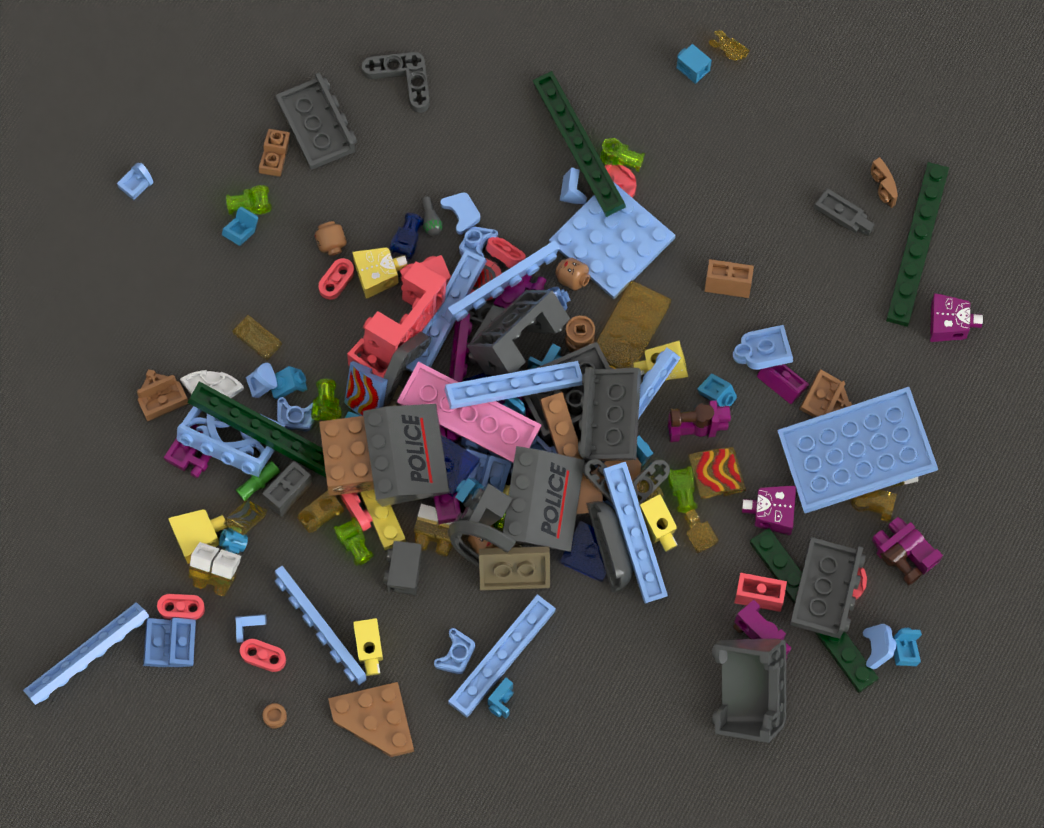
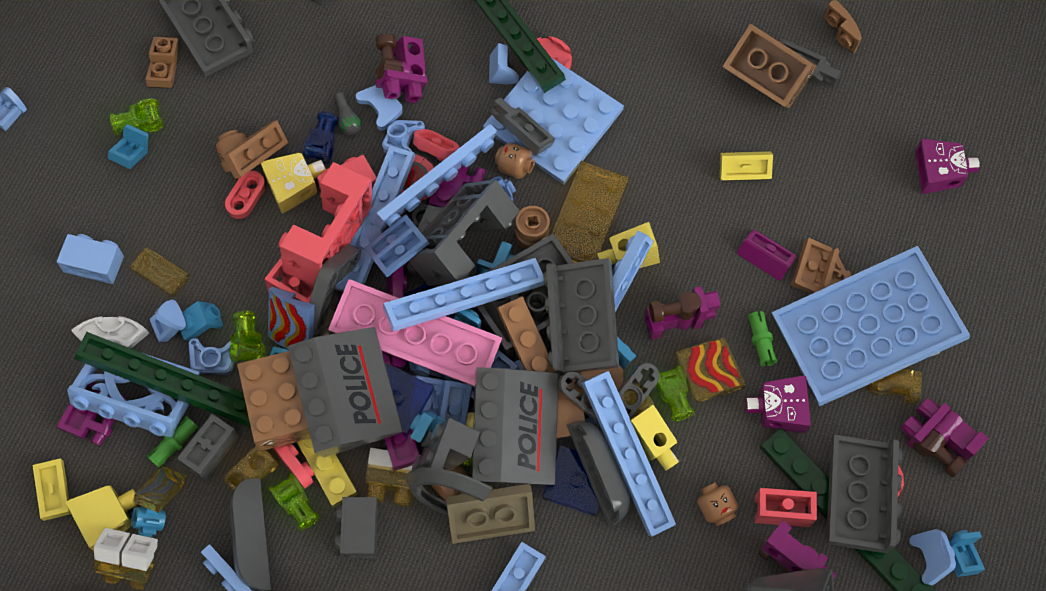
camera: 10 degrees left, 0 degrees up
medium nougat slope [137,369,189,422] -> none
clear neon green connector [600,138,646,172] -> none
clear yellow plate [685,509,719,553] -> none
dark azure bracket [697,373,737,407] -> none
medium nougat hinge [704,259,754,298] -> none
light blue plate [733,325,793,370] -> none
dark green plate [886,162,949,327] -> none
none -> light yellow plate [33,458,71,521]
none -> light blue brick [57,234,124,284]
none -> medium nougat plate [220,120,288,179]
none -> dark grey brick [229,478,271,591]
none -> medium blue slope [364,215,430,277]
none -> magenta hips [375,33,428,103]
none -> dark grey hinge [489,97,555,155]
none -> medium nougat head [697,482,739,526]
none -> light yellow plate [720,152,773,180]
none -> medium nougat brick [723,24,817,108]
none -> bright green pin [748,311,777,367]

